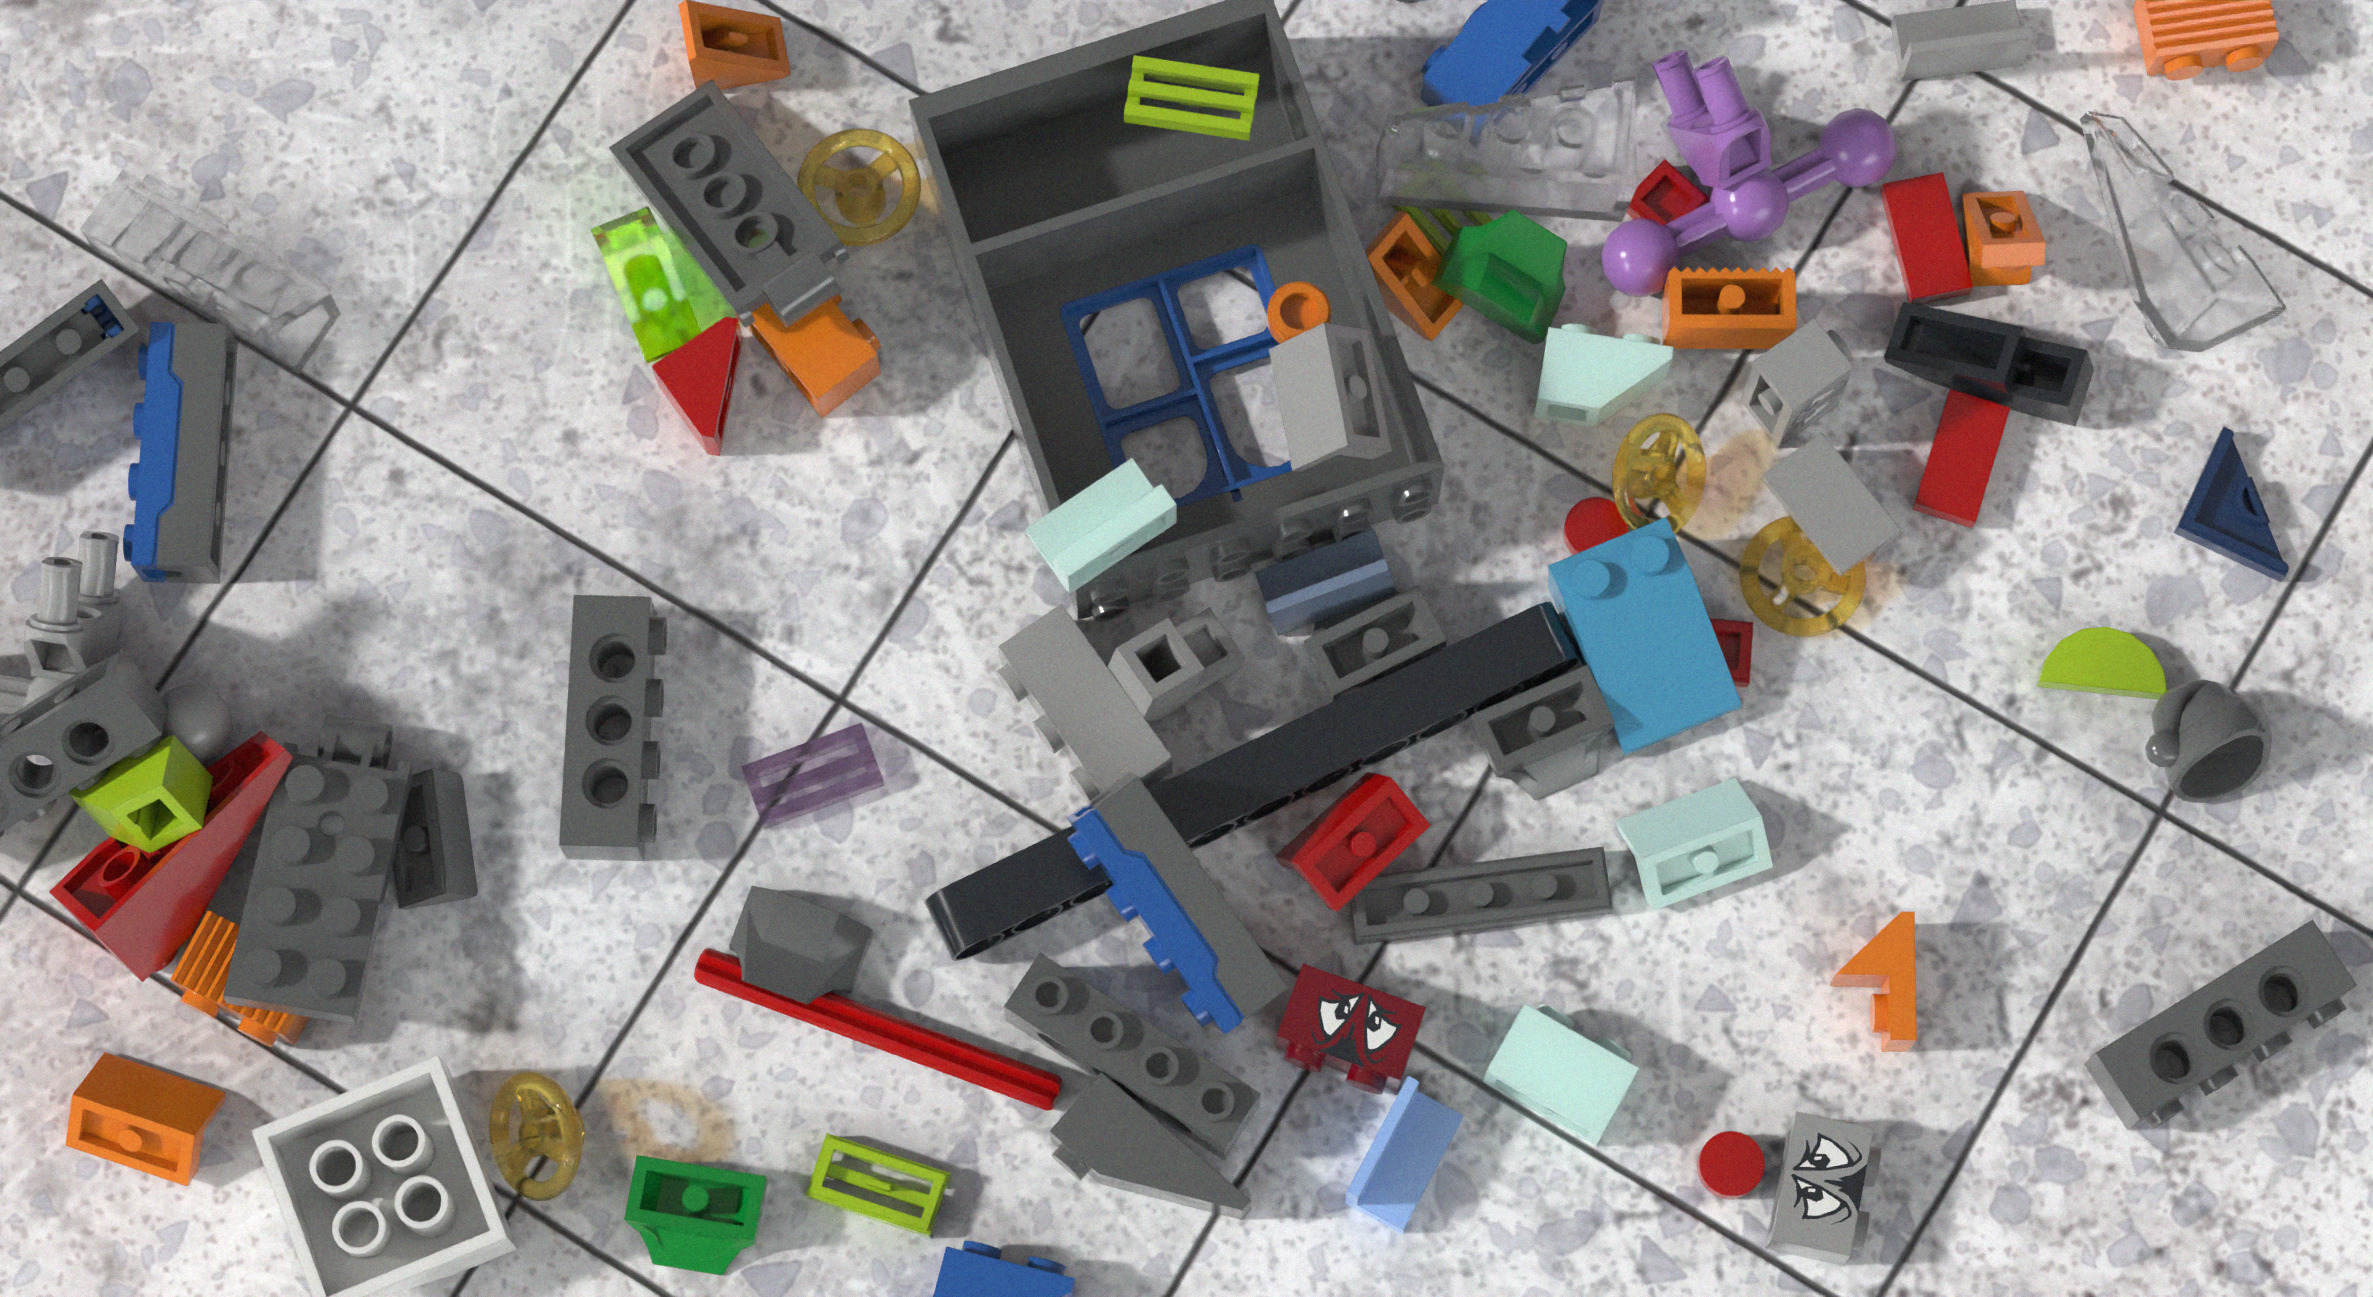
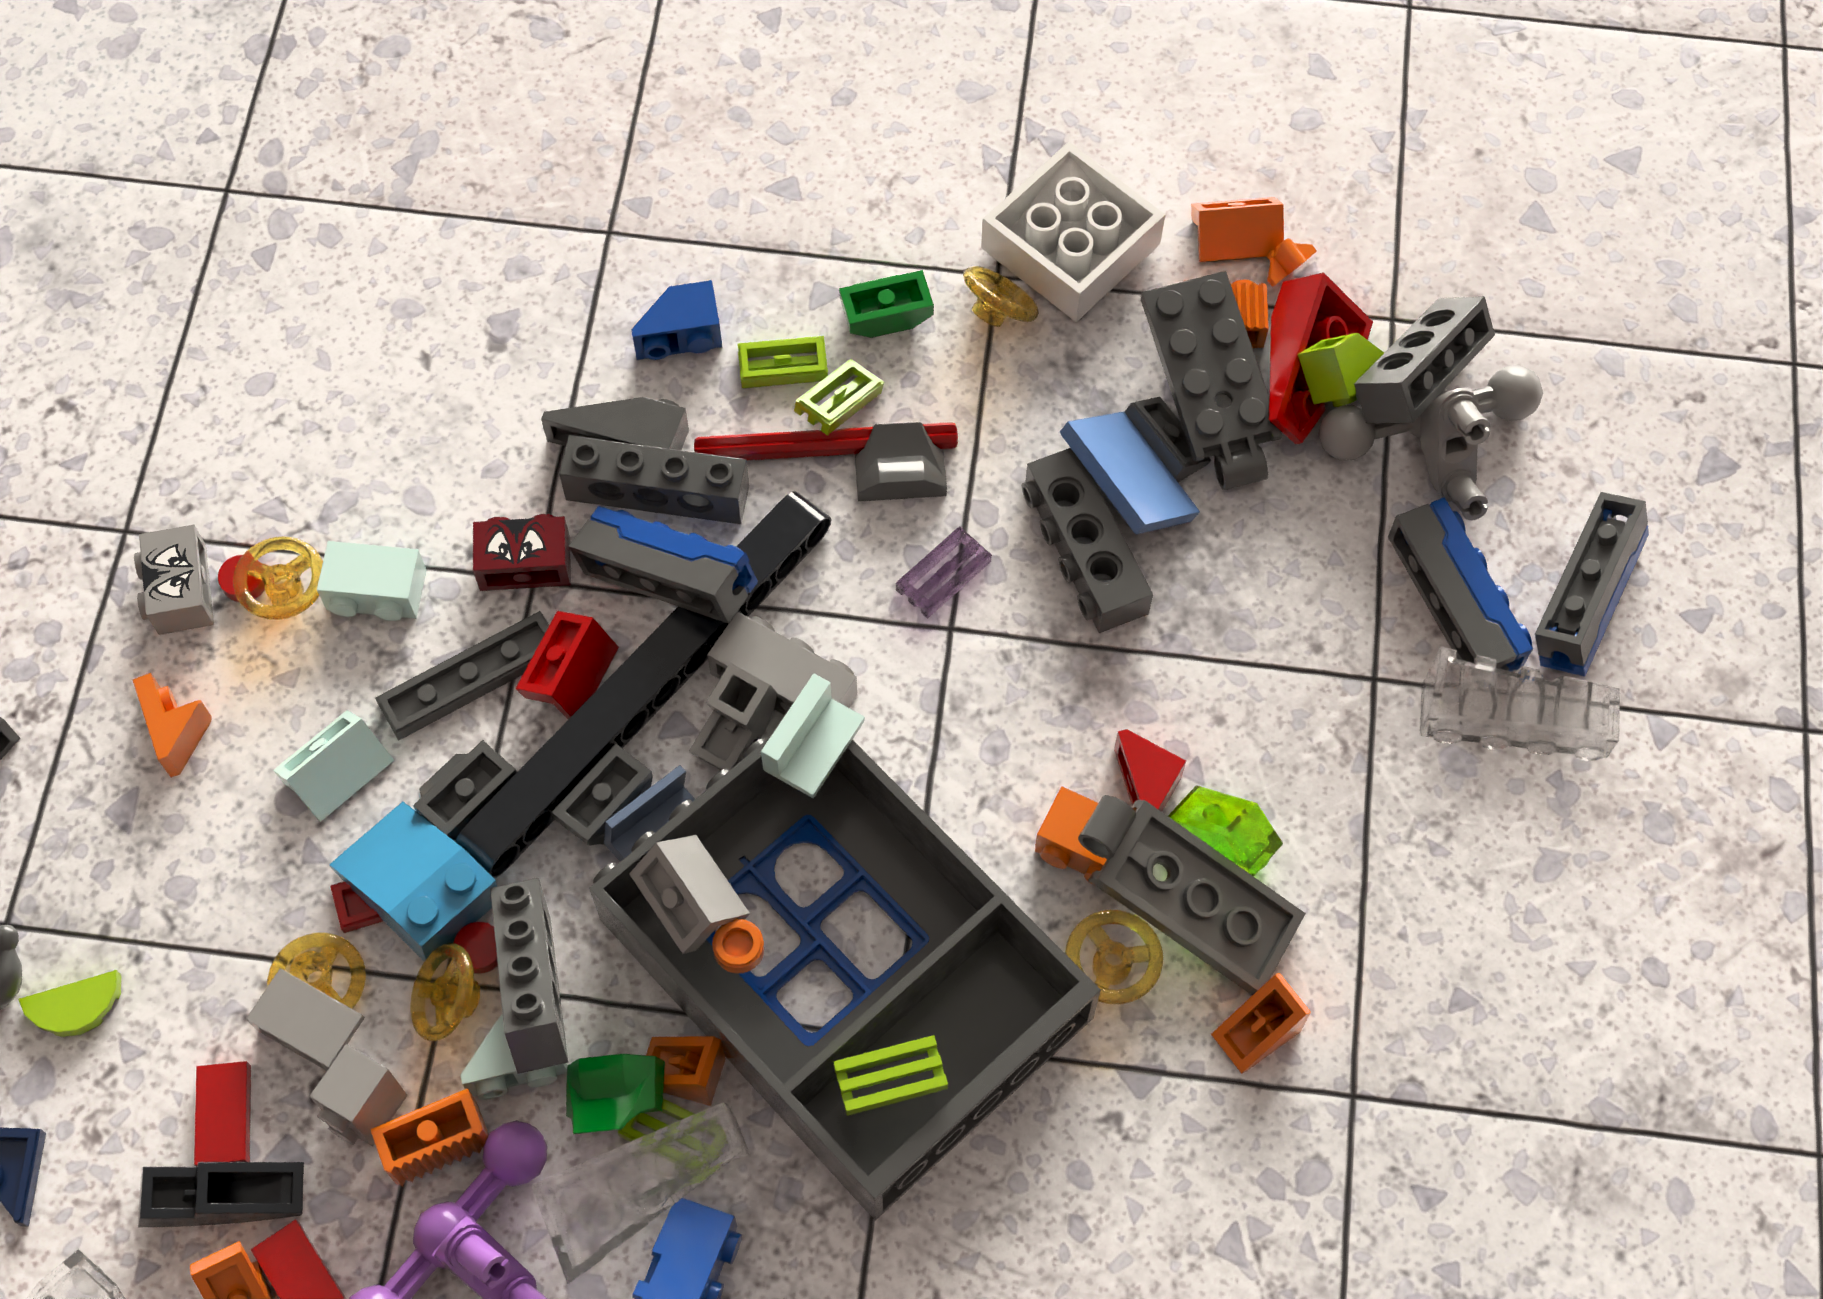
camera: 155 degrees right, 10 degrees down
light blue panel [1344,1076,1464,1233] -> none
red tile [1621,159,1710,225] -> none
none -> clear yellow piece [233,536,323,620]
none -> dark grey brick [490,878,568,1074]
none -> lime tile [794,359,884,435]
none -> medium blue tile [1060,412,1200,535]
none -> orange piece [1267,238,1317,287]

